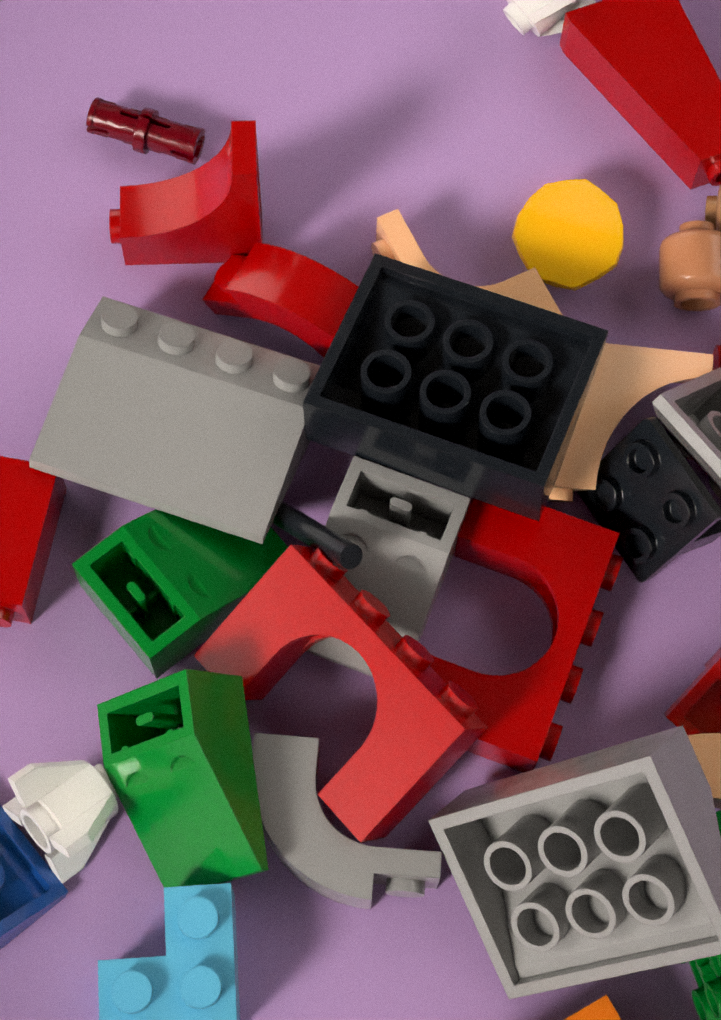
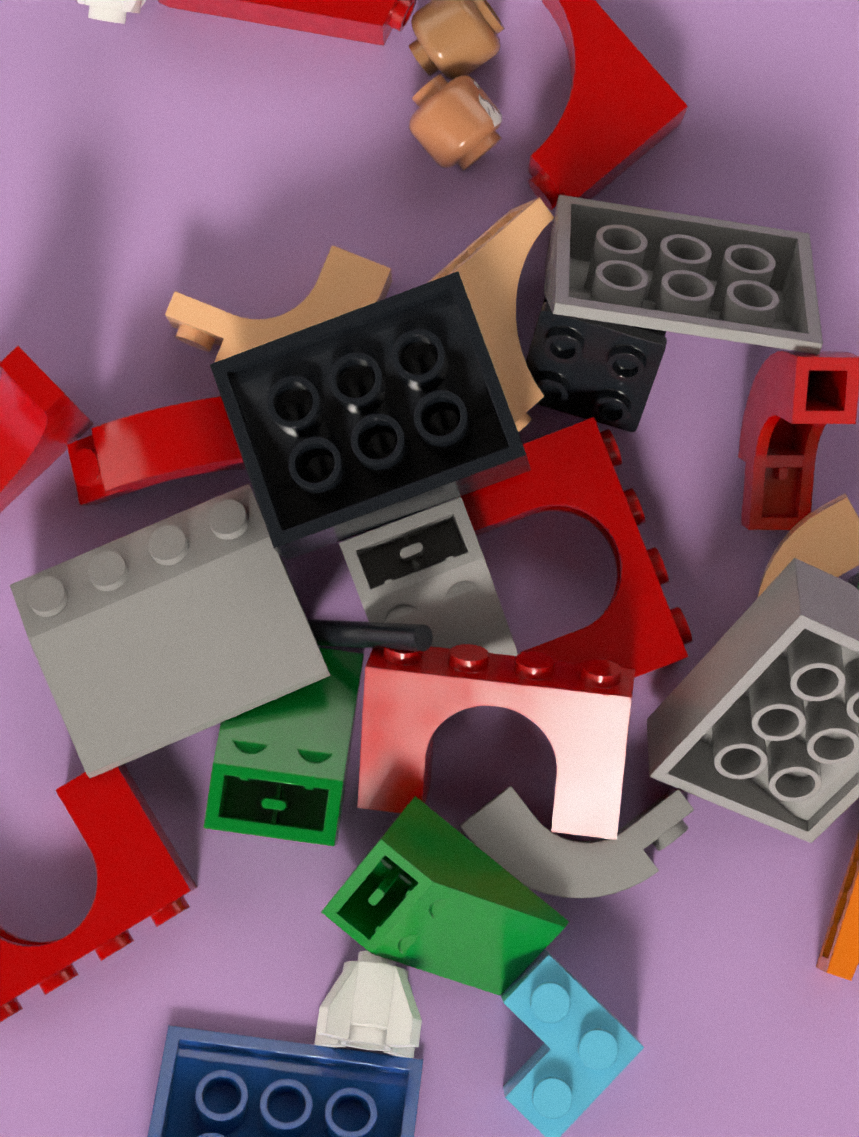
camera: 40 degrees left, 15 degrees up
yellow hat [512,179,624,291] -> none

